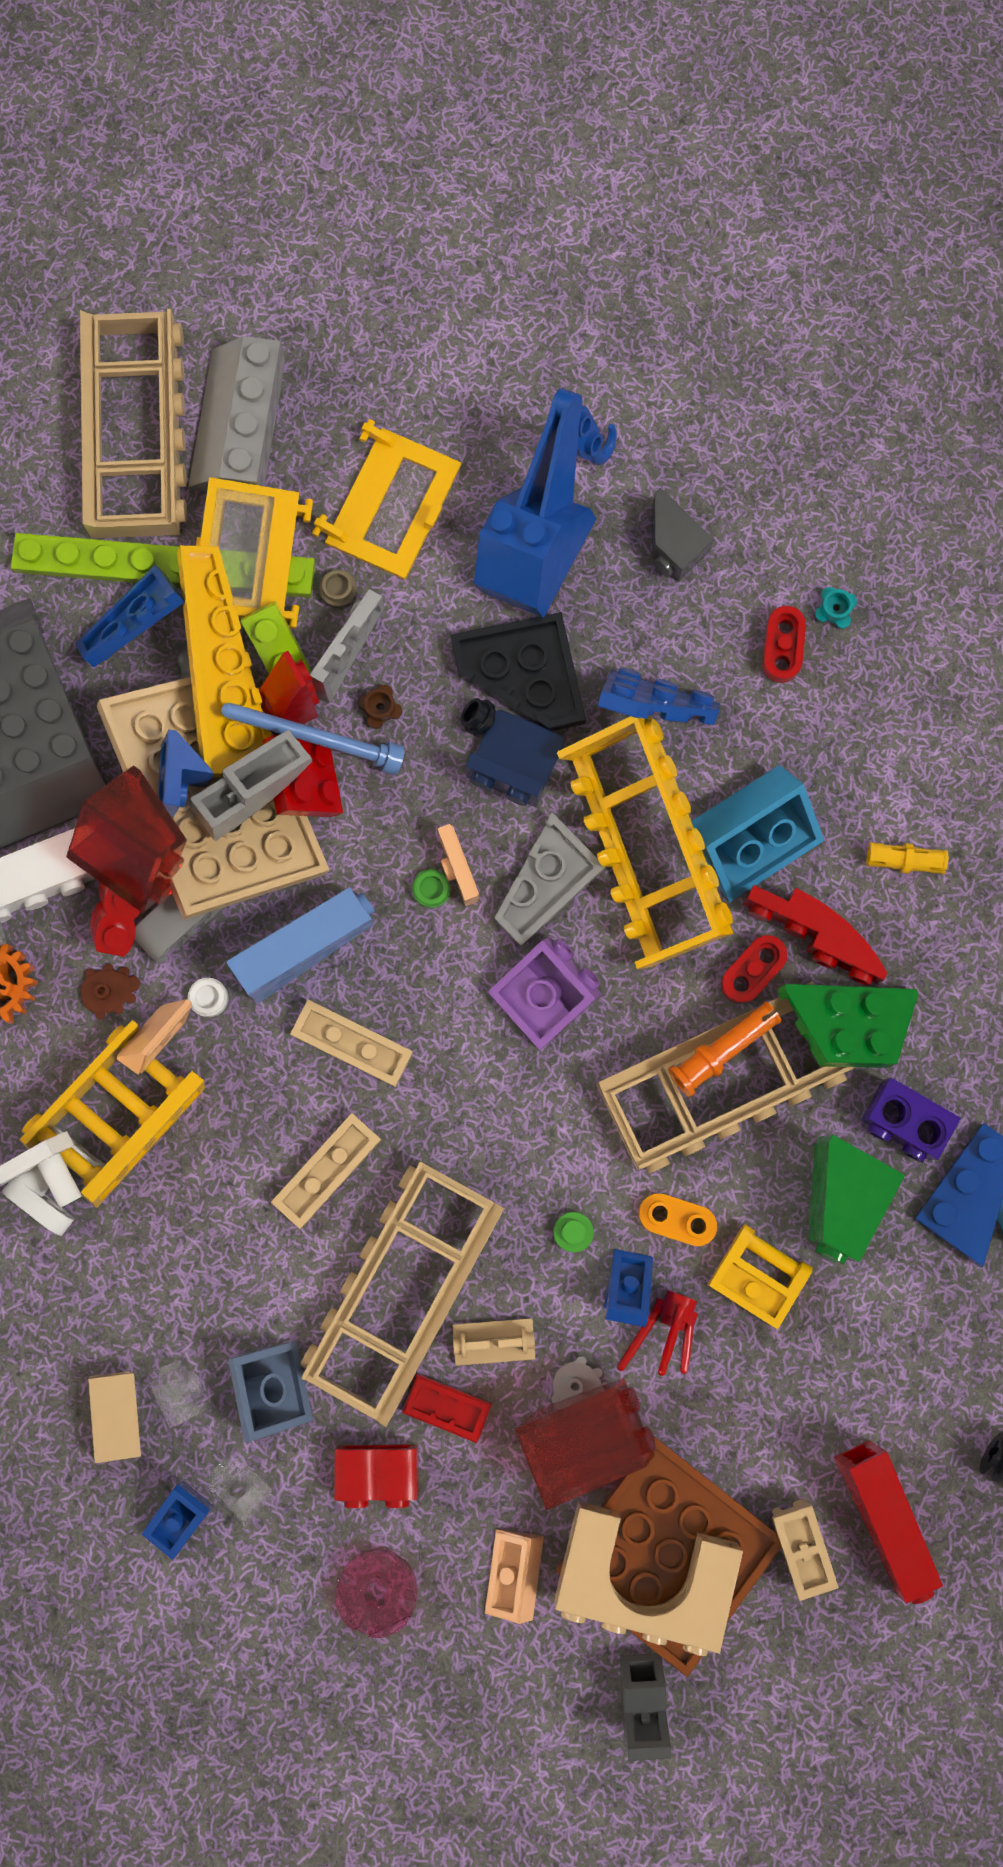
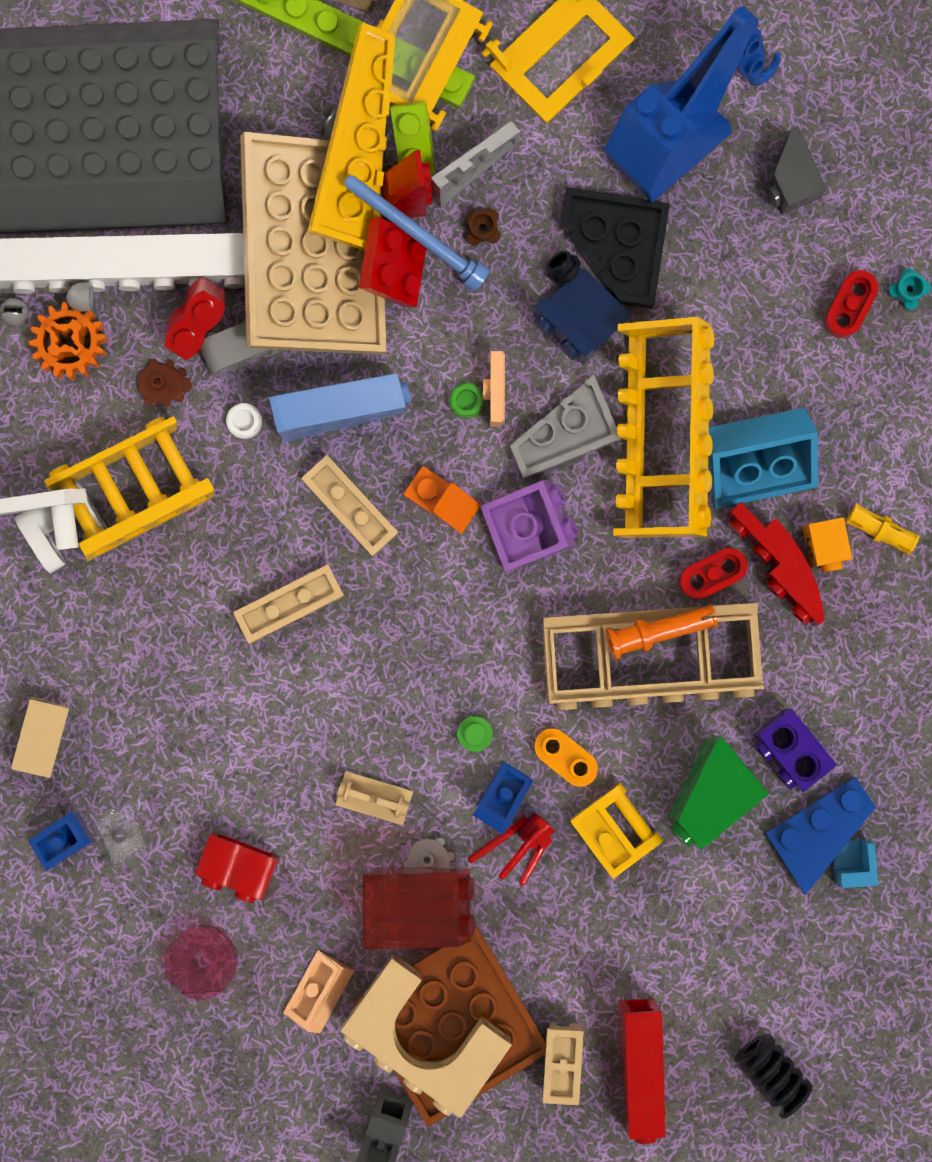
camera: 20 degrees right, 5 degrees up
clear red slope [66,765,187,913] -> none
blue wing [75,564,185,667] -> none
light nougat slope [117,999,192,1075] -> none
clear brick [150,1359,213,1428] -> none
blue slope [156,729,213,820] -> none
light grey slope [190,729,312,841] -> none
sand blue slope [228,1340,313,1442] -> none
tan window [300,1162,505,1427] -> none
dark tan plate [319,570,357,608] -> none
red plate [402,1373,492,1443] -> none
blue plate [597,667,720,725] -> none
green wing [777,984,918,1068] -> none
none -> orange slope [403,466,481,535]
none -> light orange brick [802,517,853,573]

